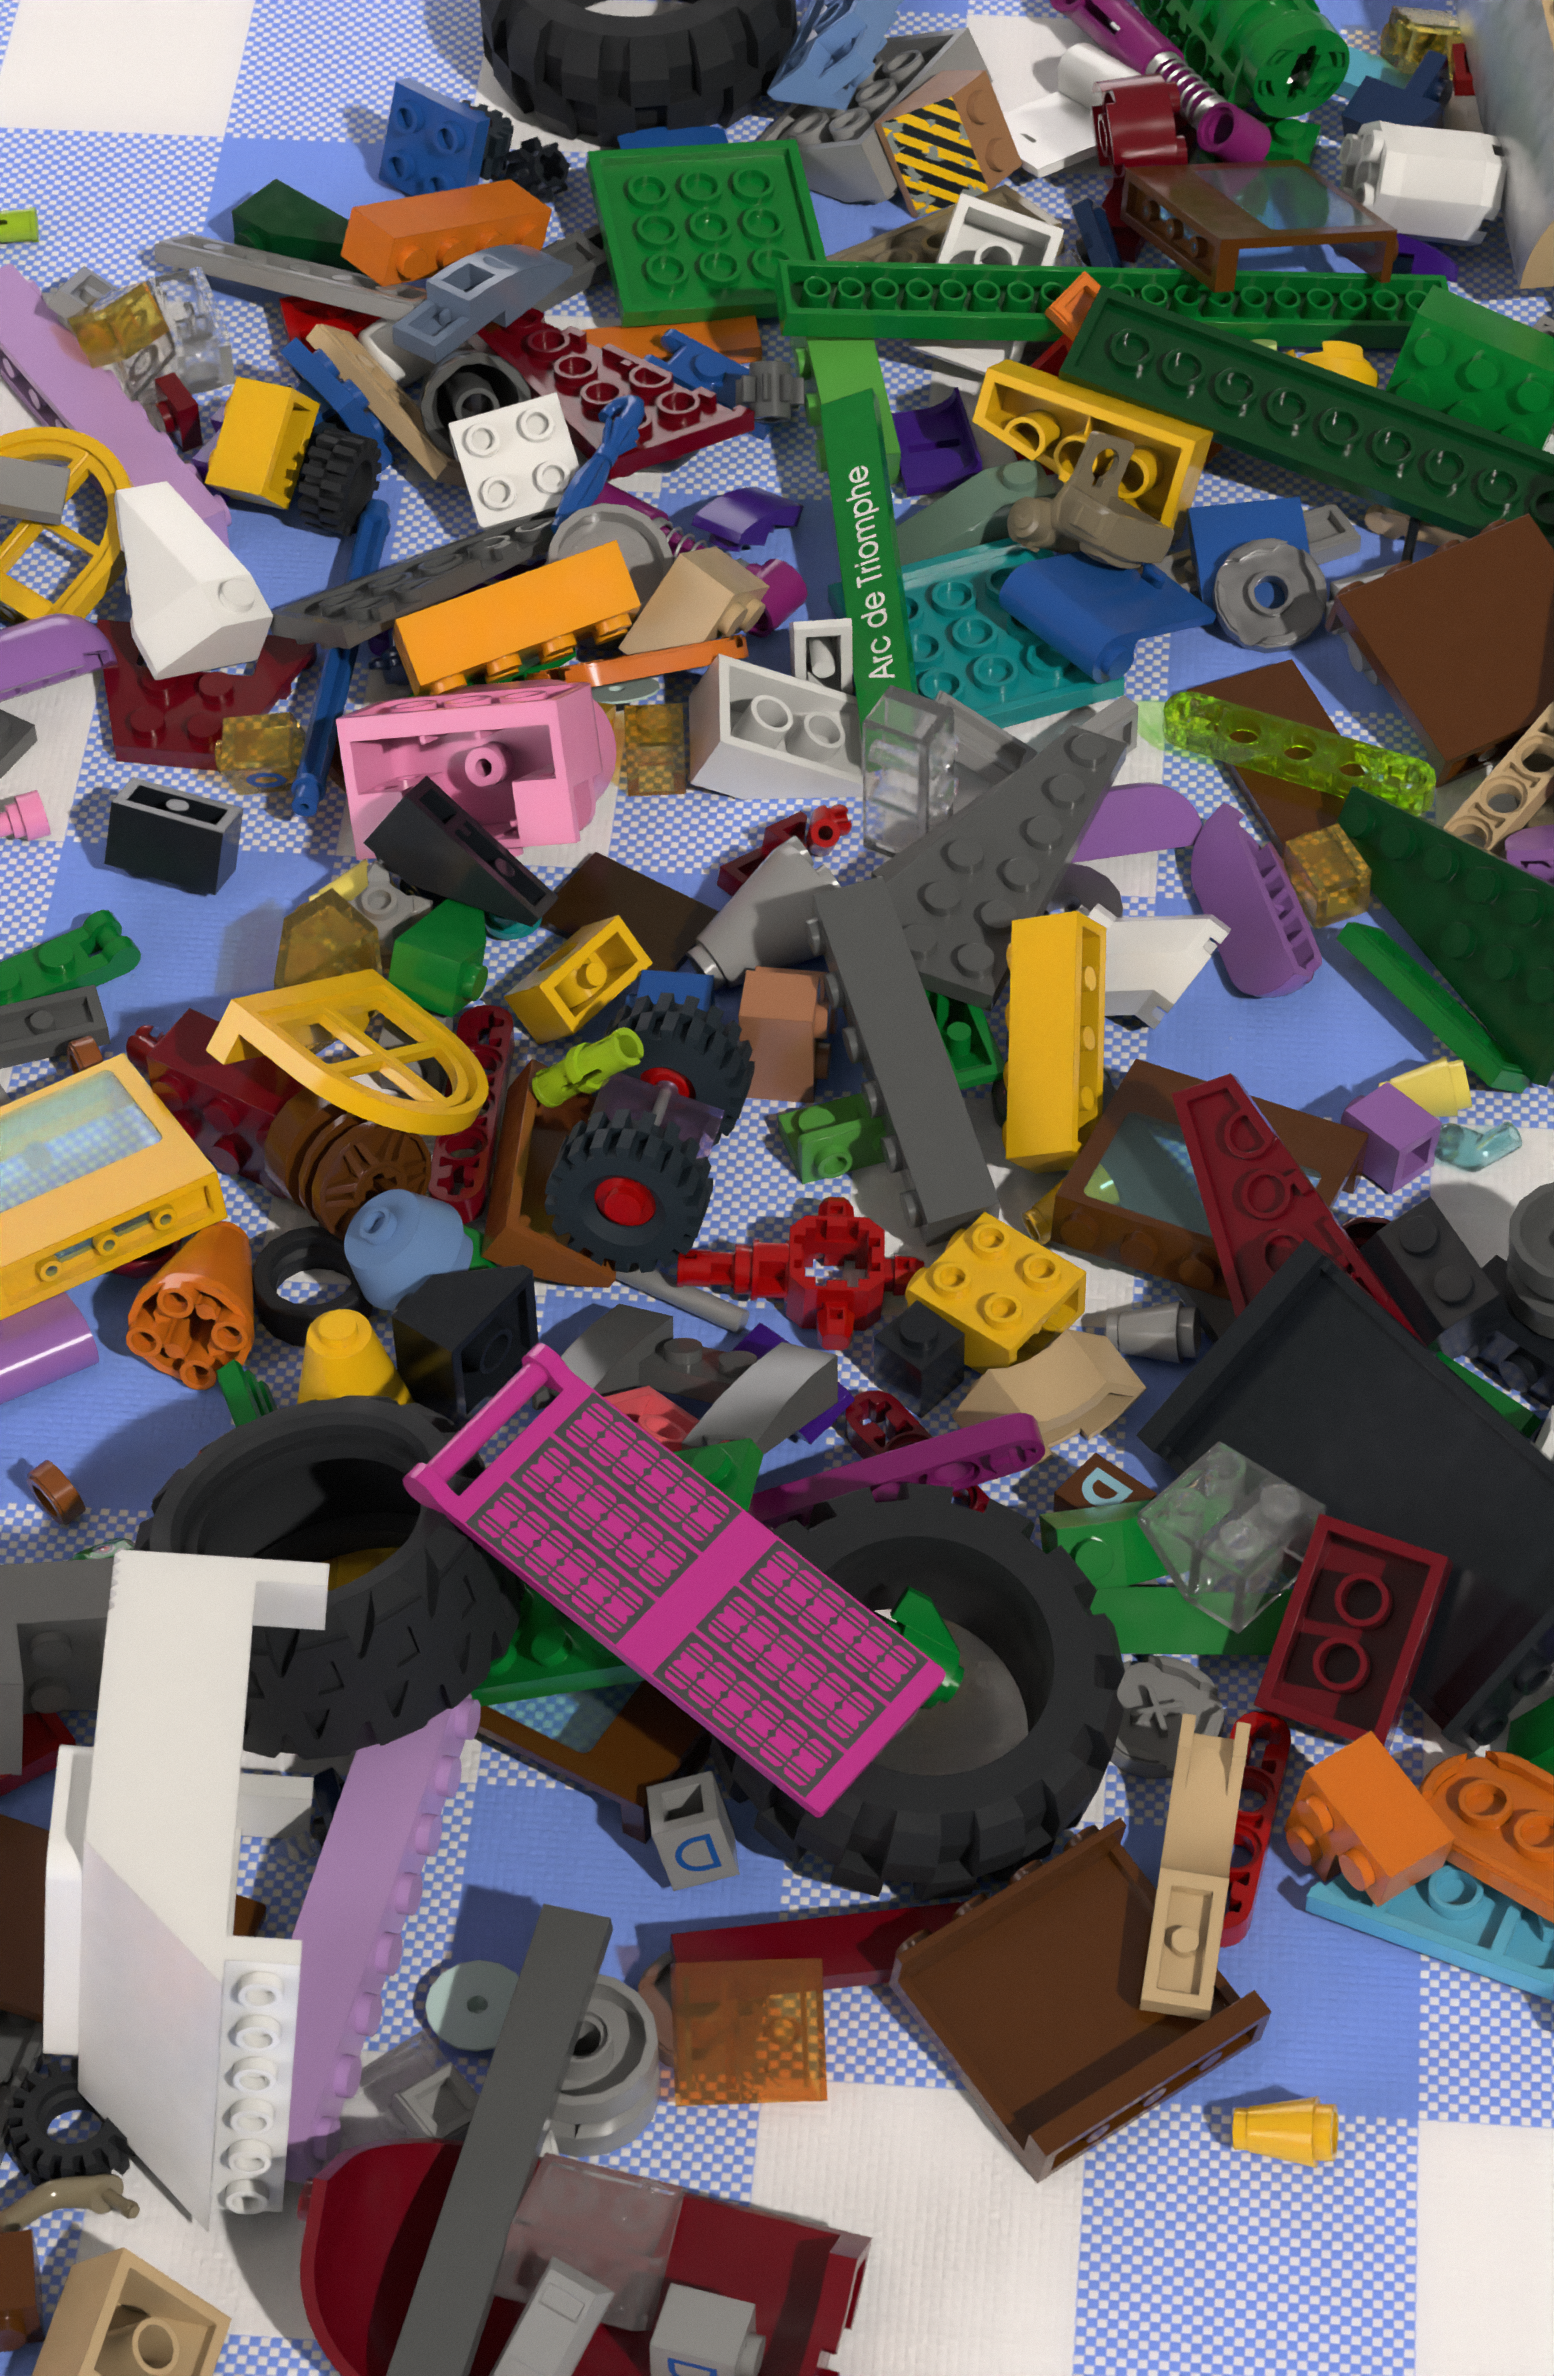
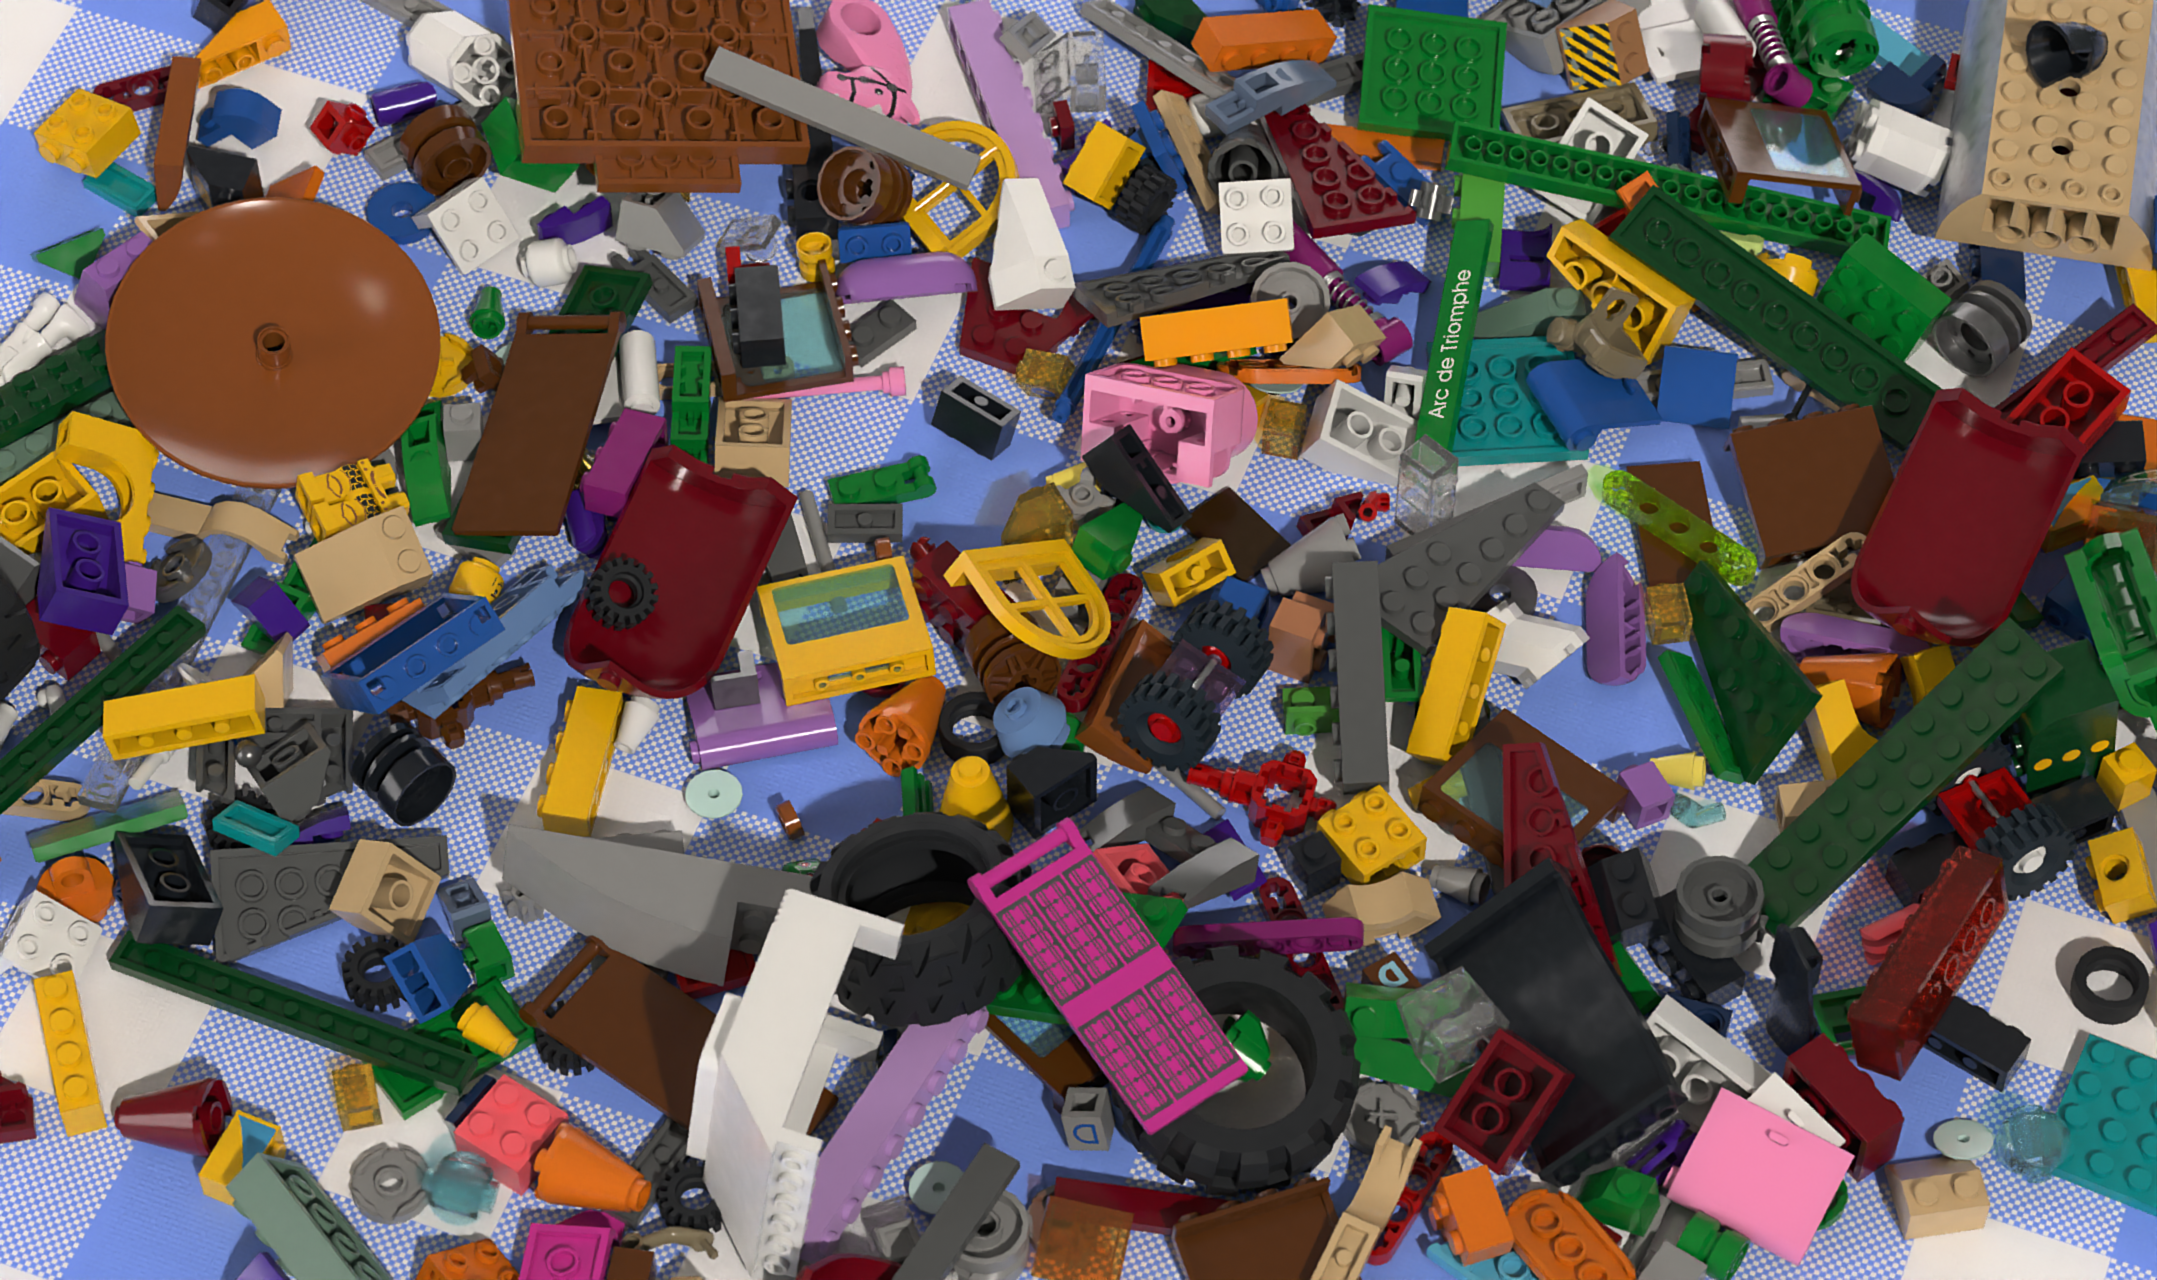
camera: 15 degrees right, 5 degrees up
clear yellow brick [68,281,170,368] -> none
lime pin [532,1027,644,1108] -> none
blue piece [551,395,645,534] -> none
light grey tile [916,690,1038,785] -> none
flat silver tile [1212,538,1328,653] -> none
clear yellow brick [1379,6,1463,78] -> none

